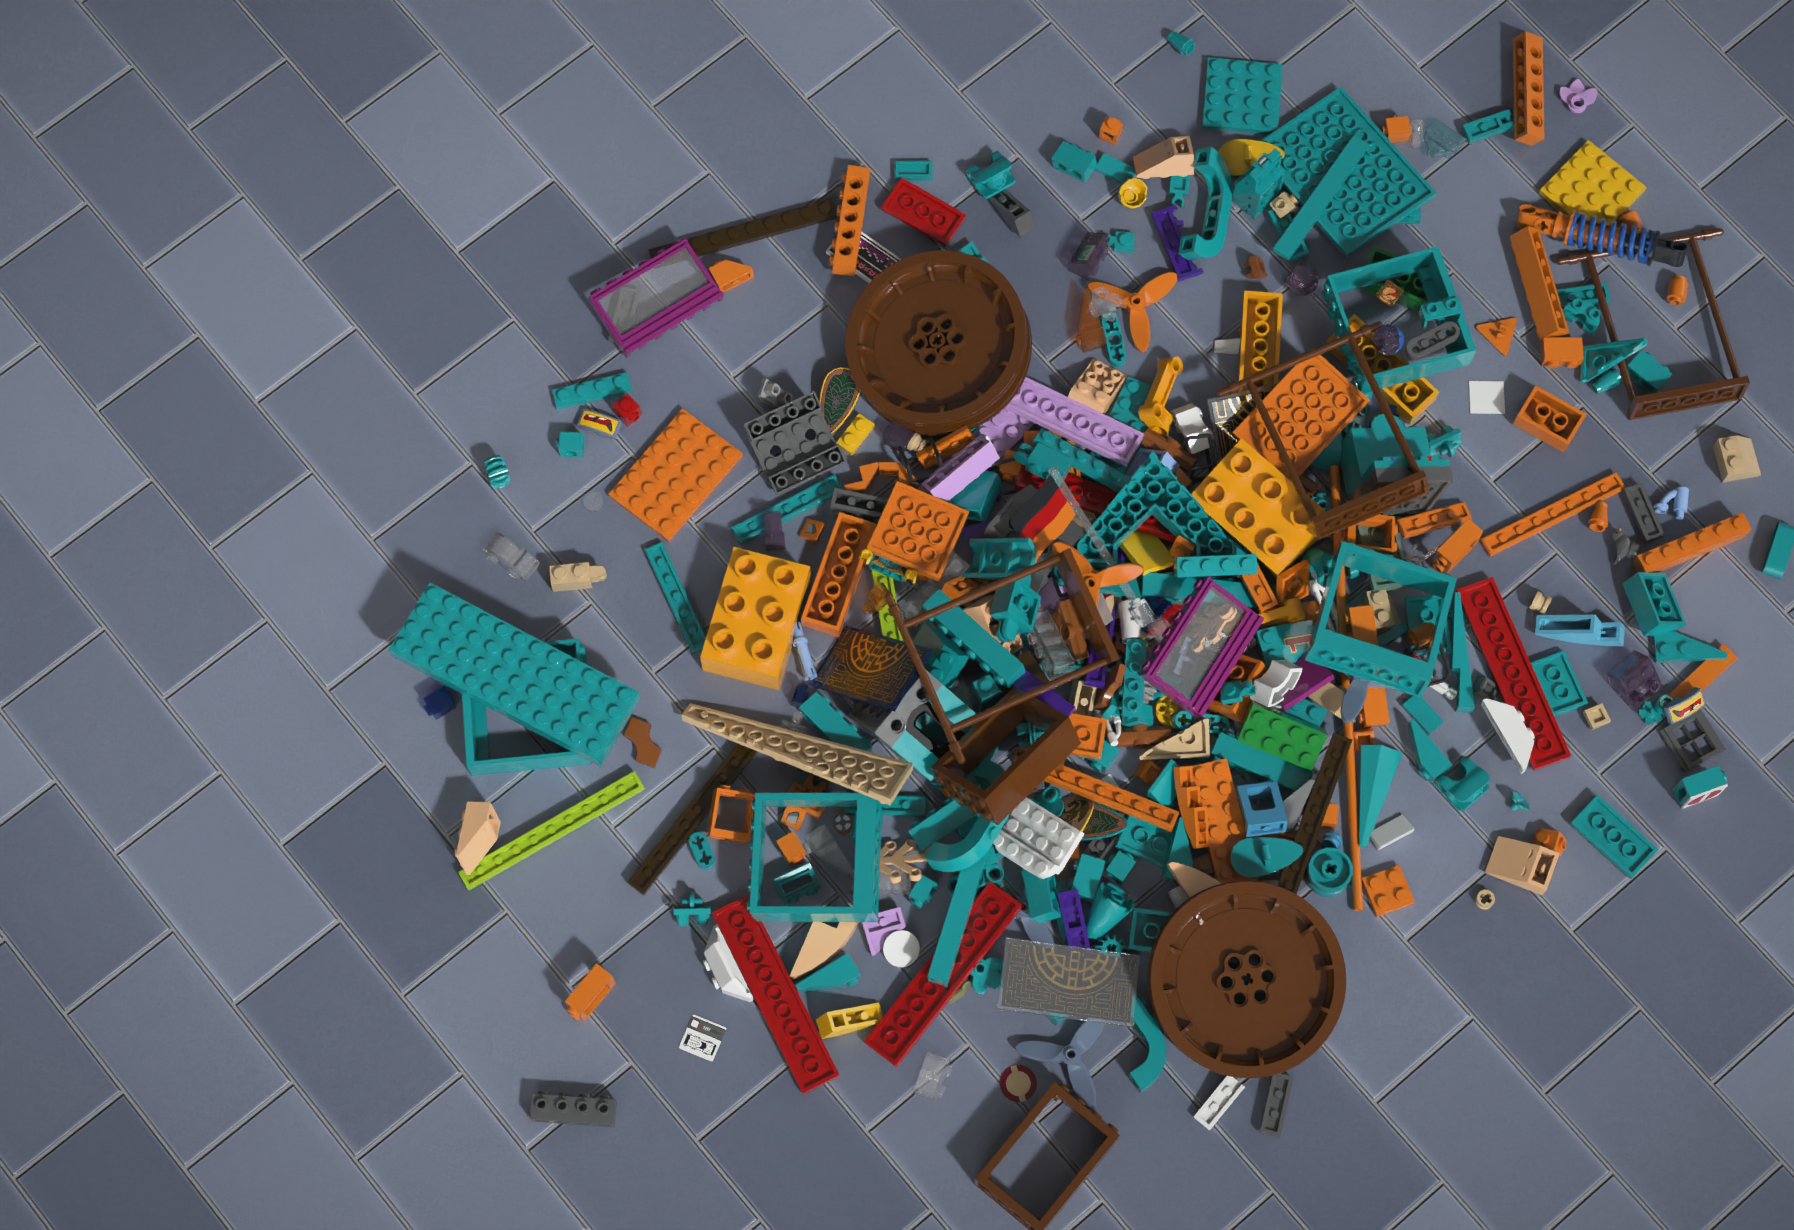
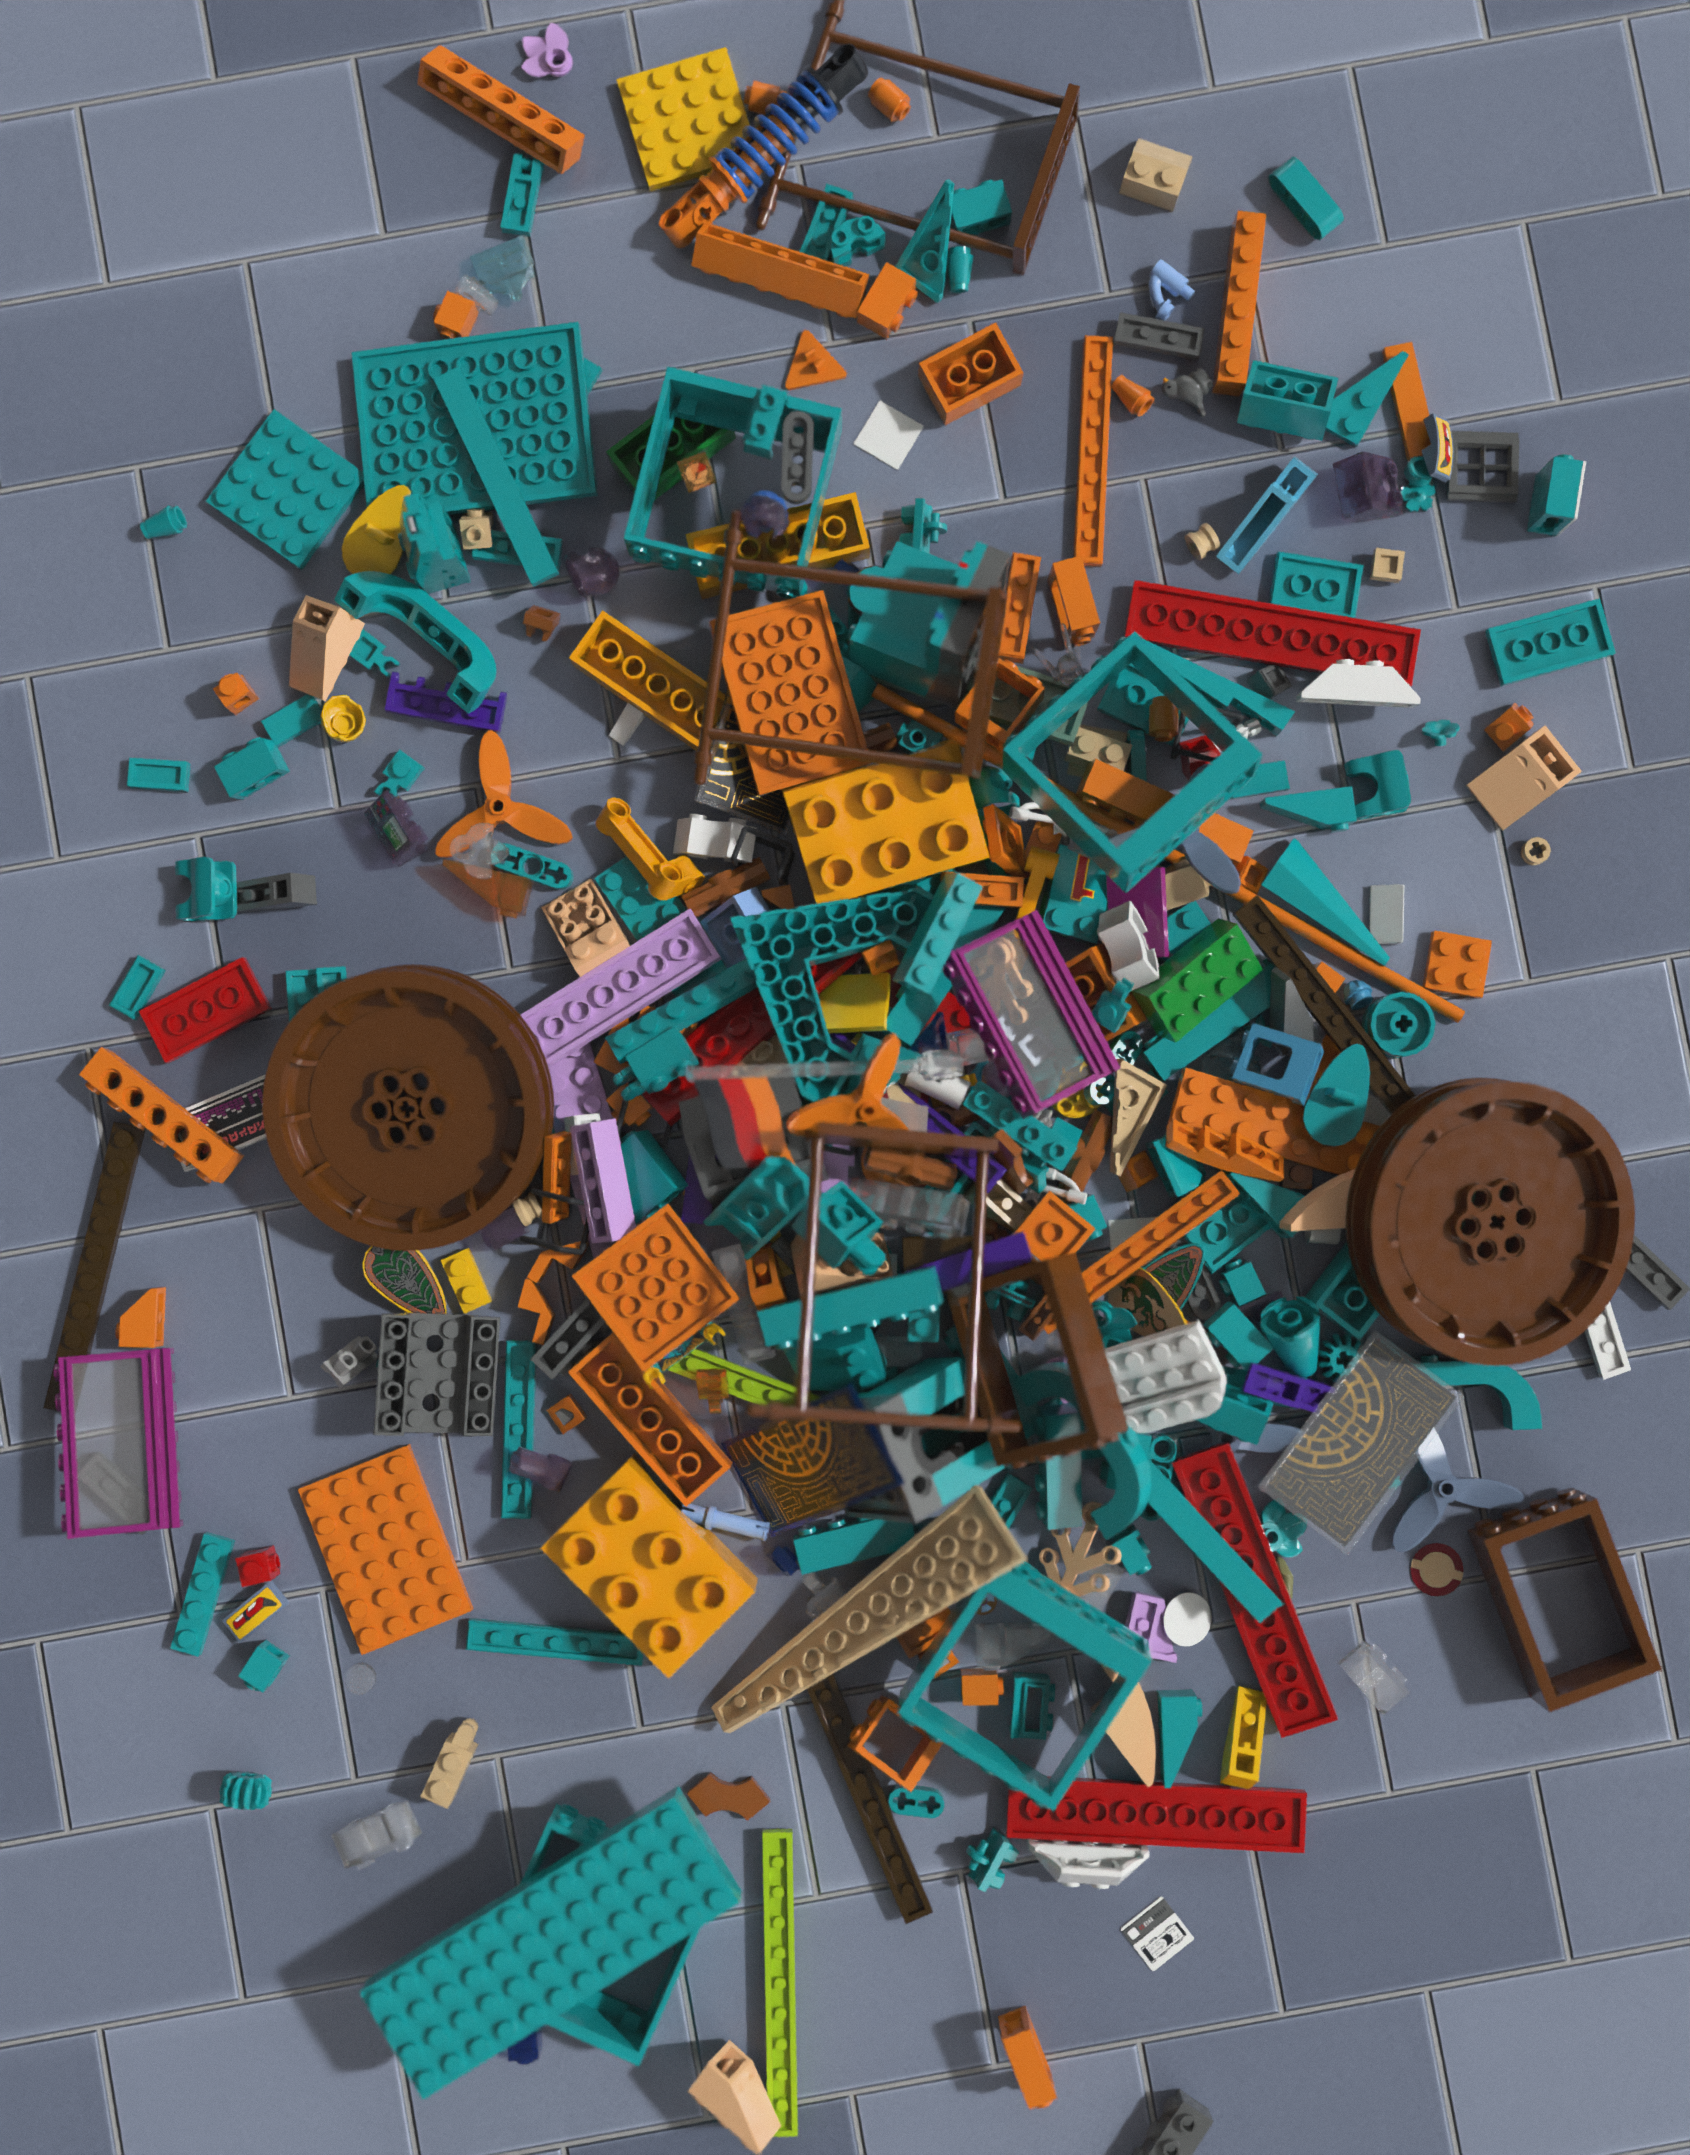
camera: 55 degrees left, 15 degrees up
none -> teal tile [127,758,191,792]

